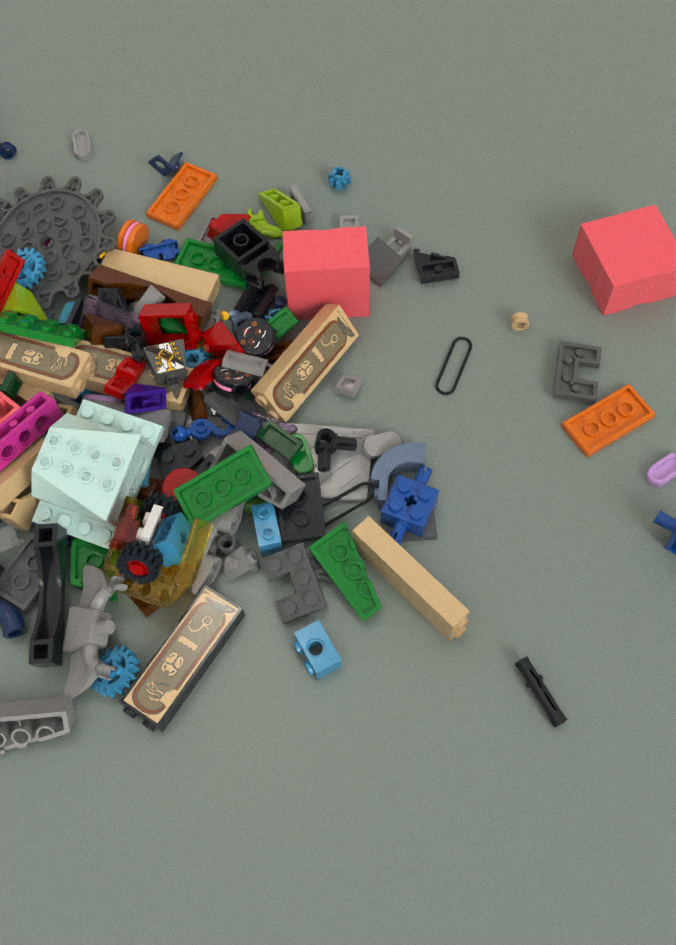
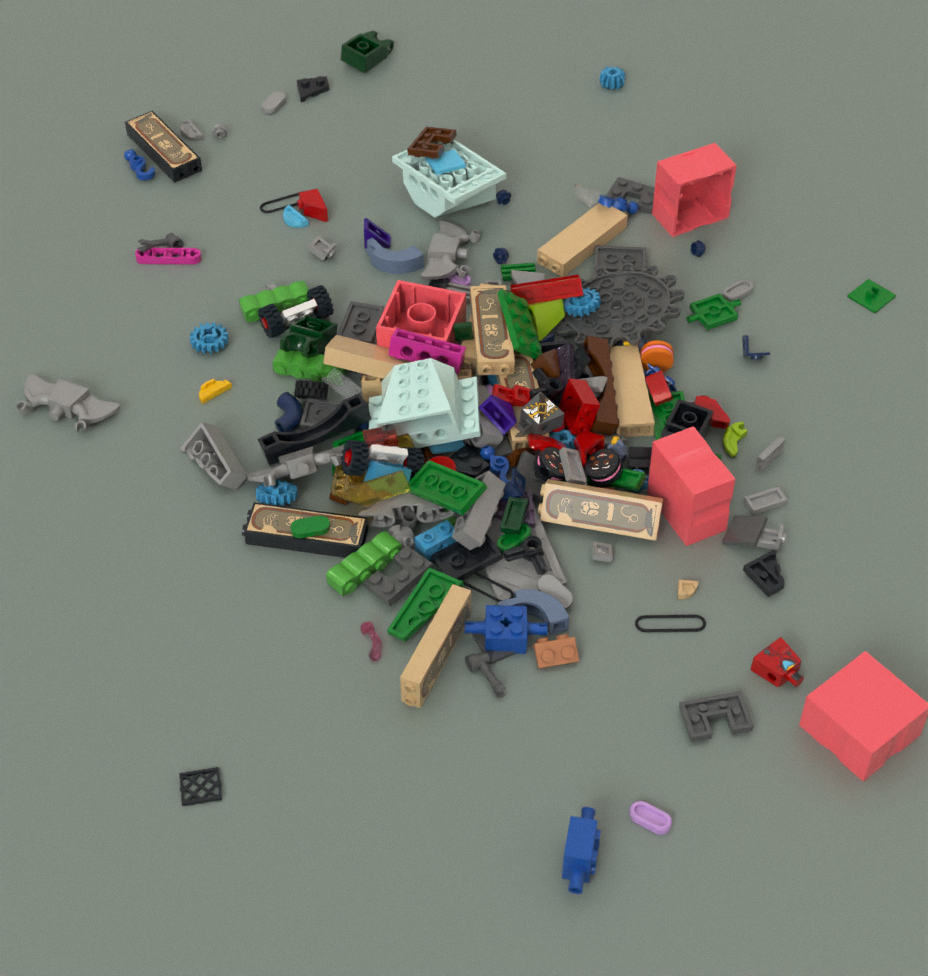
camera: 65 degrees right, 15 degrees down
orange tile [146,162,218,231] -> none
lime slope [258,188,303,231] -> none
dark azure brick [293,620,342,680] -> none
dark azure gear [328,167,351,191] -> none
tan bush [510,312,530,331] -> none
black pin [515,656,568,728] -> none
orange tile [561,384,656,458] -> none
none -> black window [179,767,222,806]
none -> green tile [290,515,330,538]
none -> bright green brick [326,531,402,596]
none -> clear pink piece [360,621,382,661]
none -> dark grey brick [465,651,506,698]
none -> nougat bracket [532,634,579,669]
none -> red slope [645,370,673,406]
none -> tan tile [677,580,699,600]
none -> green plate [686,293,741,330]
none -> red torso [751,637,804,687]
none -> green piece [847,279,896,313]

